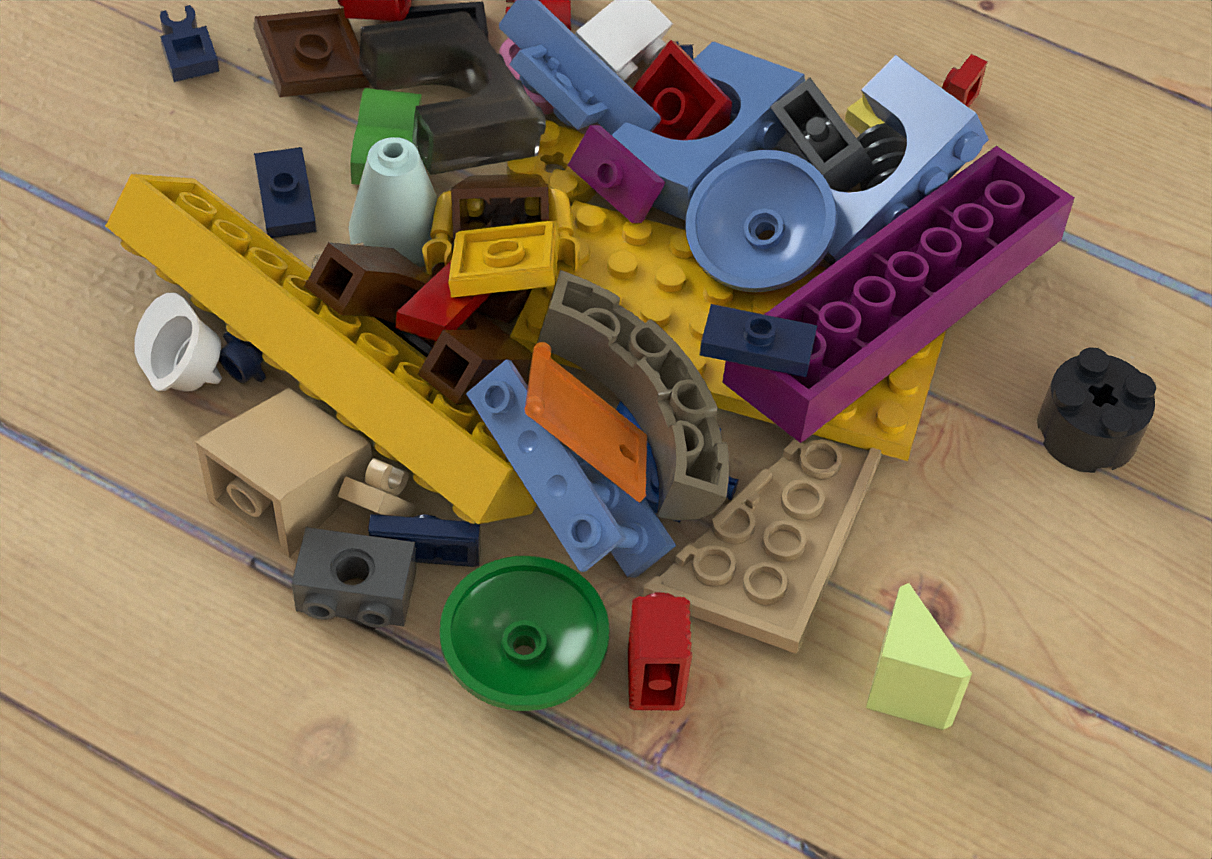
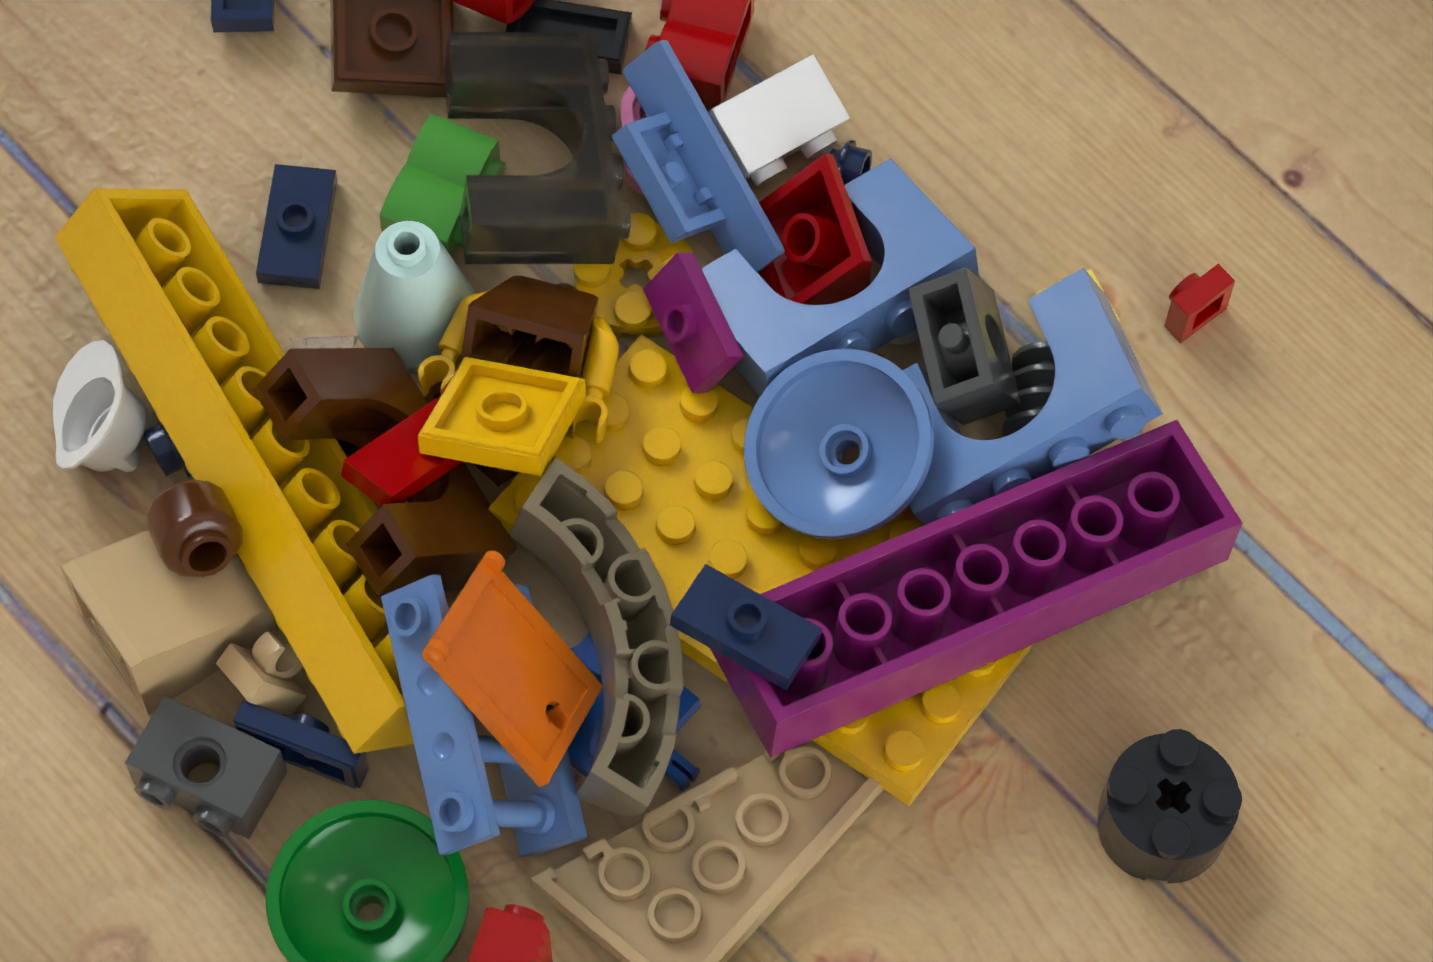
camera: 20 degrees right, 10 degrees up
none -> reddish brown head [147,480,242,577]

